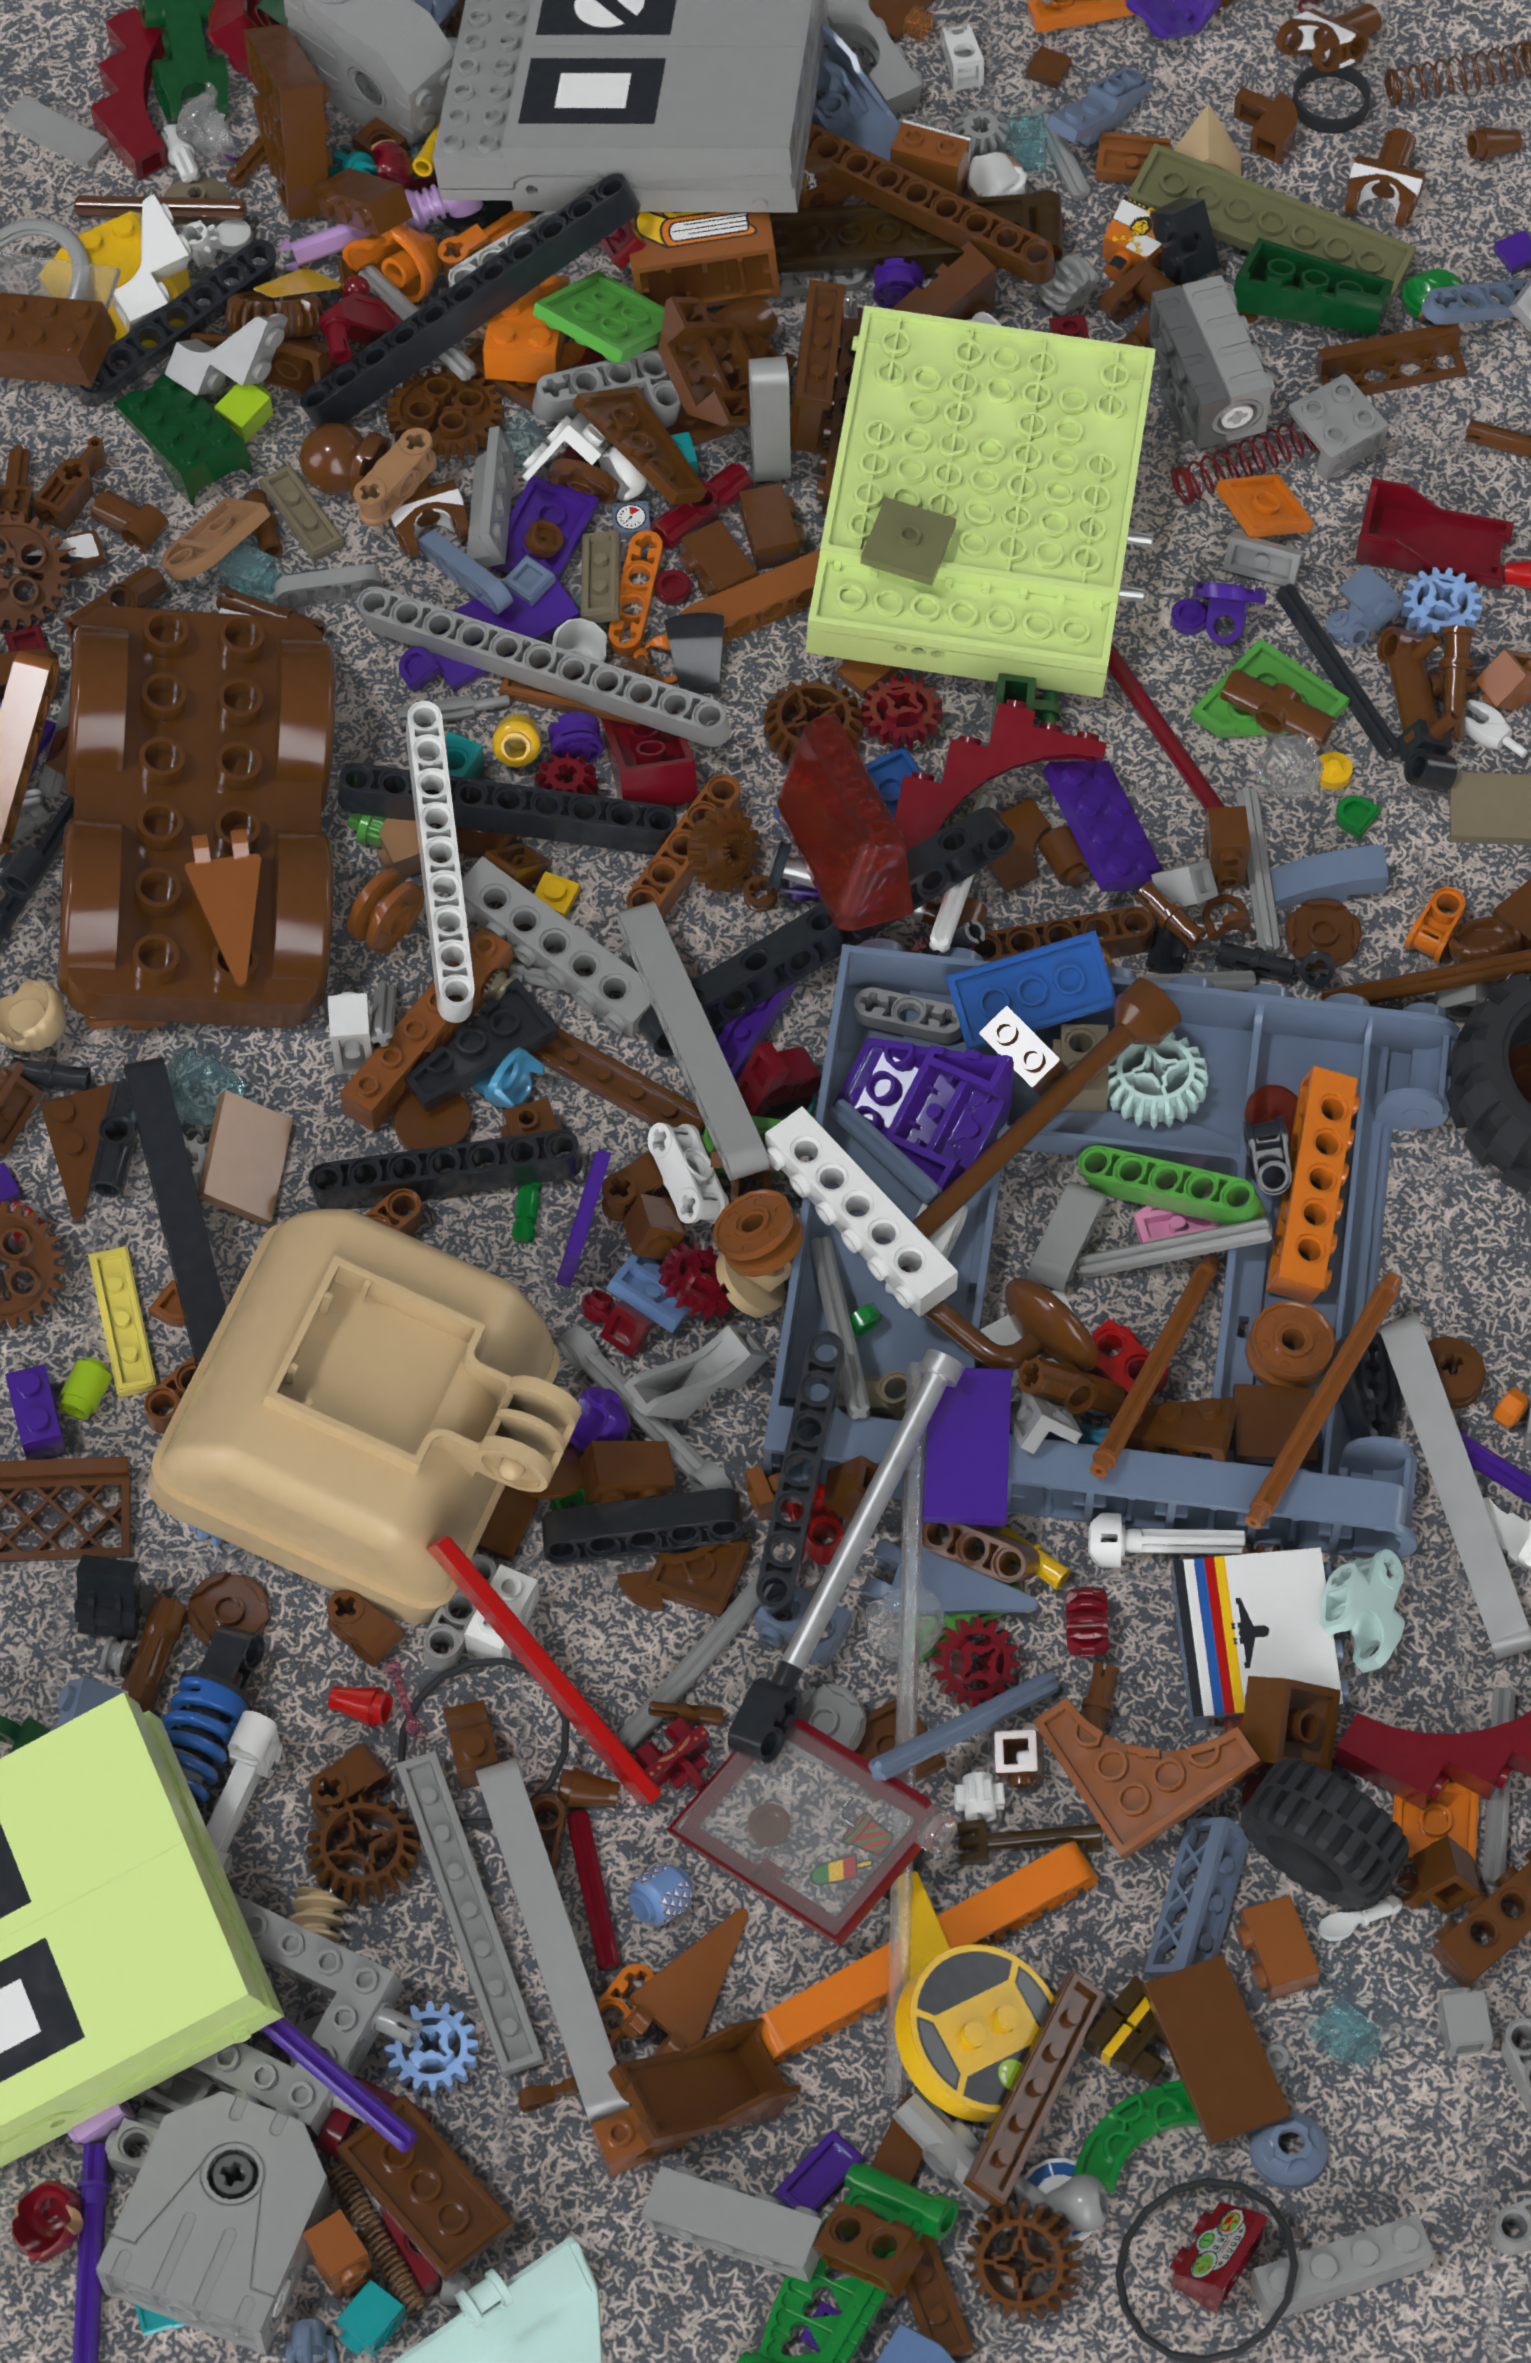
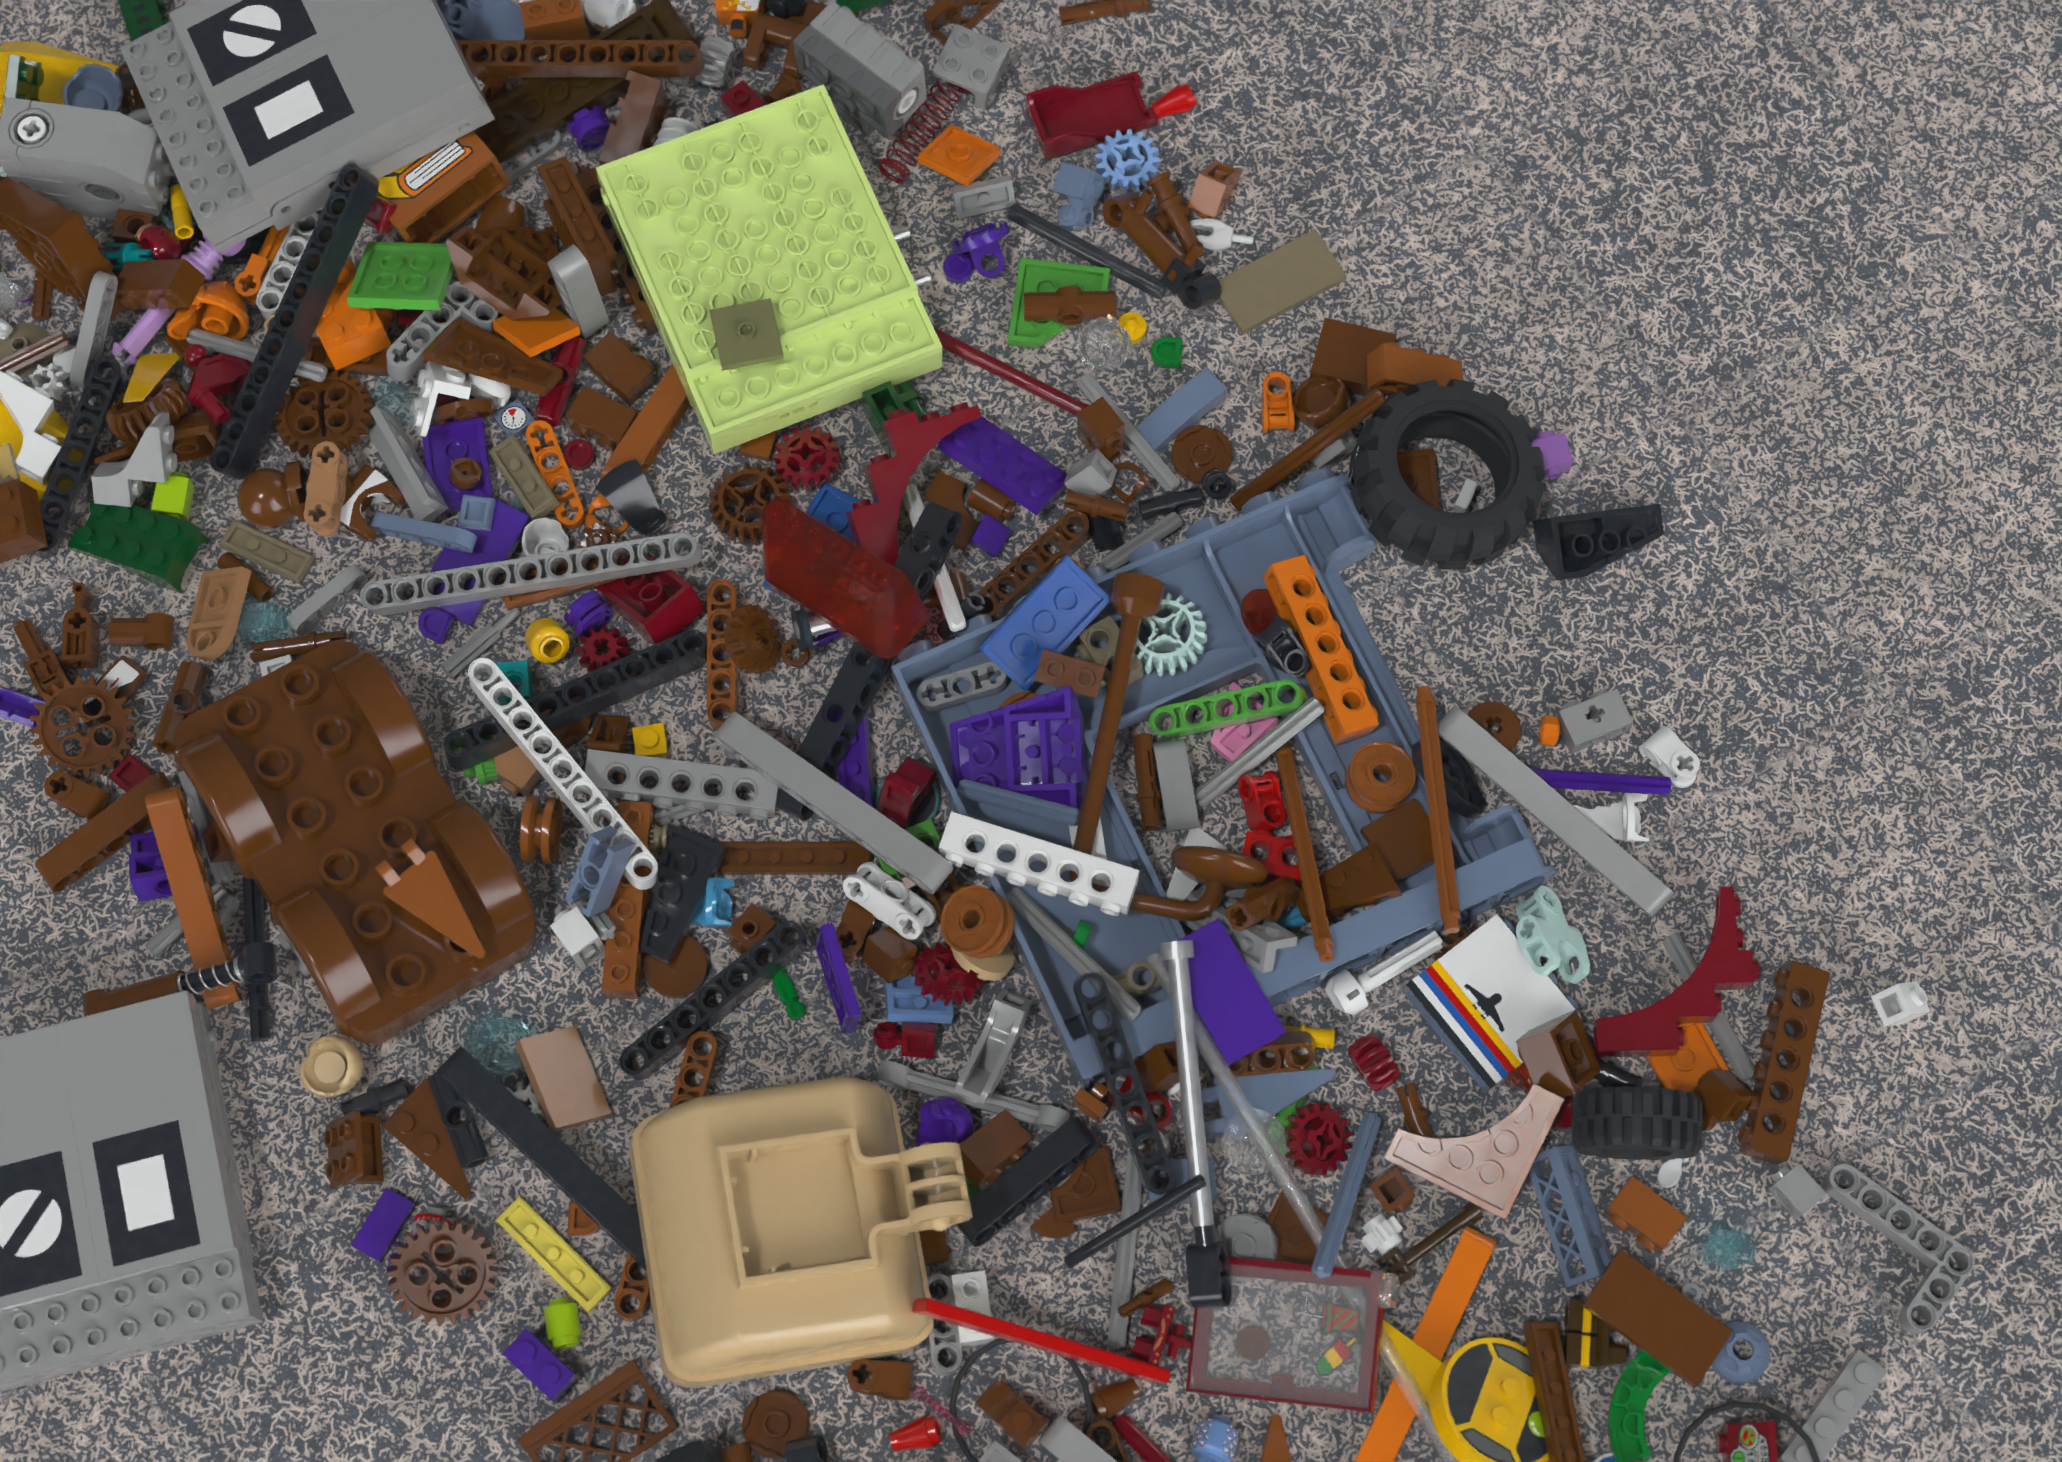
camera: 30 degrees left, 10 degrees up
none -> light grey beam [70,271,118,388]
none -> orange tile [493,308,580,357]
none -> sand blue piece [565,826,634,917]
none -> dark purple tile [968,514,1012,558]
none -> black piece [1064,1174,1206,1268]
none -> reddish brown pin [1132,733,1162,831]
none -> red piece [1238,771,1287,832]

